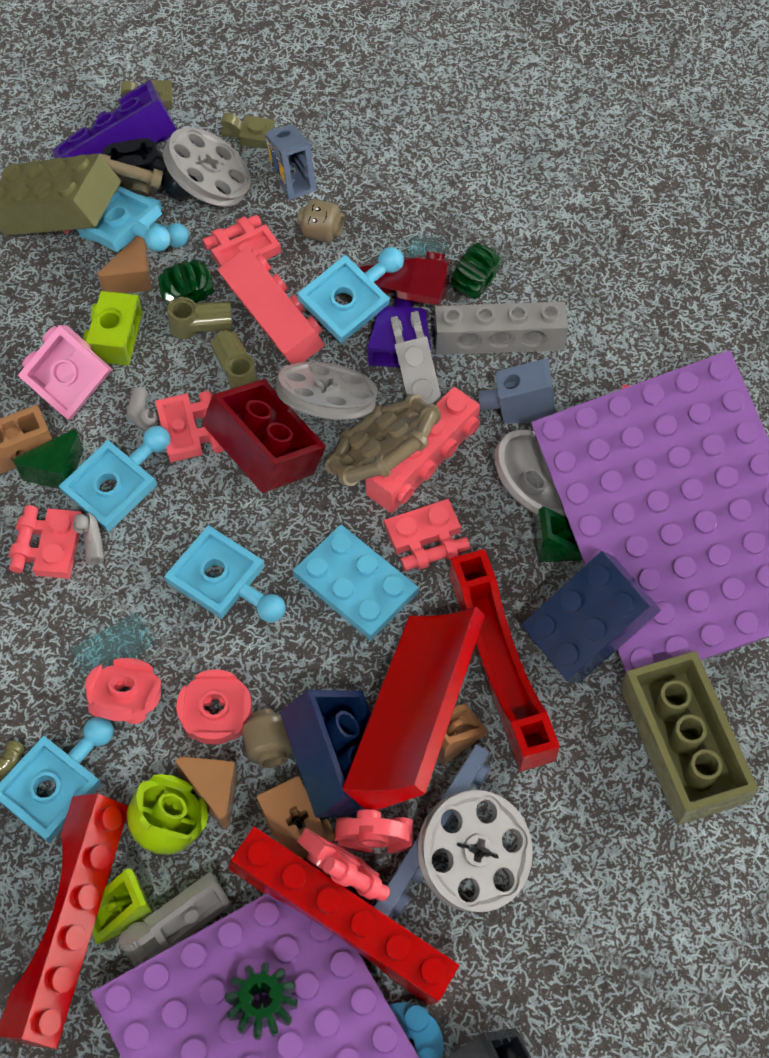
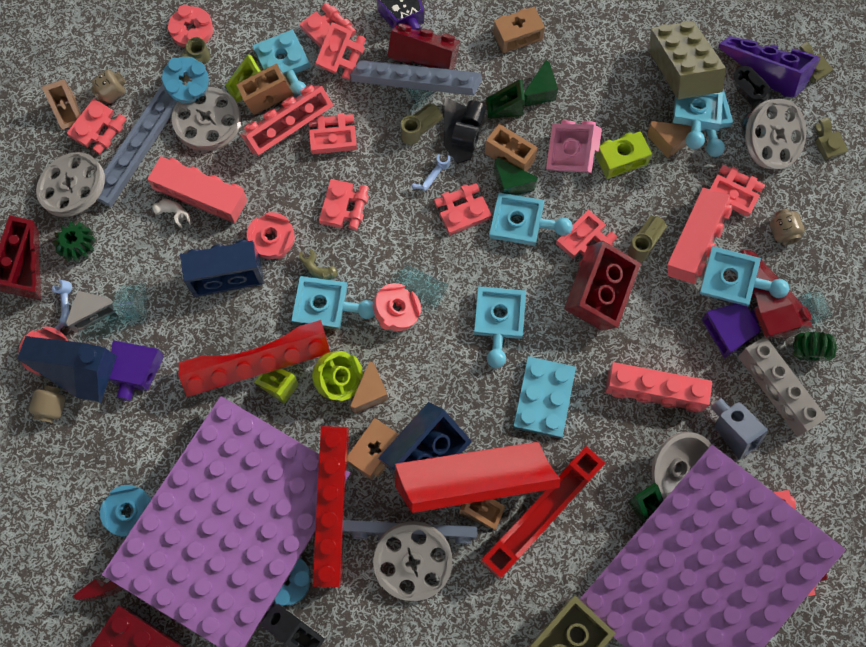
camera: 60 degrees right, 10 degrees up
light grey arm [73,513,104,565] -> none
dark tan plate [101,154,163,197] -> none
light grey hinge [118,871,231,967] -> none
light grey arm [127,387,158,431] -> none
dark green gear [158,259,214,305] -> none
olive piece [167,297,232,339] -> none
coral plate [176,669,252,745] -> none
dark green gear [225,962,298,1040] -> none
dark tan head [242,709,293,768] -> none
sand blue torso [265,124,317,200] -> none
light grey wedge [276,362,378,420] -> none
coral plate [297,828,390,902] -> none
dark tan plate [325,395,441,486] -> none
coral plate [334,809,413,854] -> none
coral plate [384,499,470,572] -> none
light grey hinge [391,311,442,404] -> none
dark blue brick [521,551,661,683] -> none

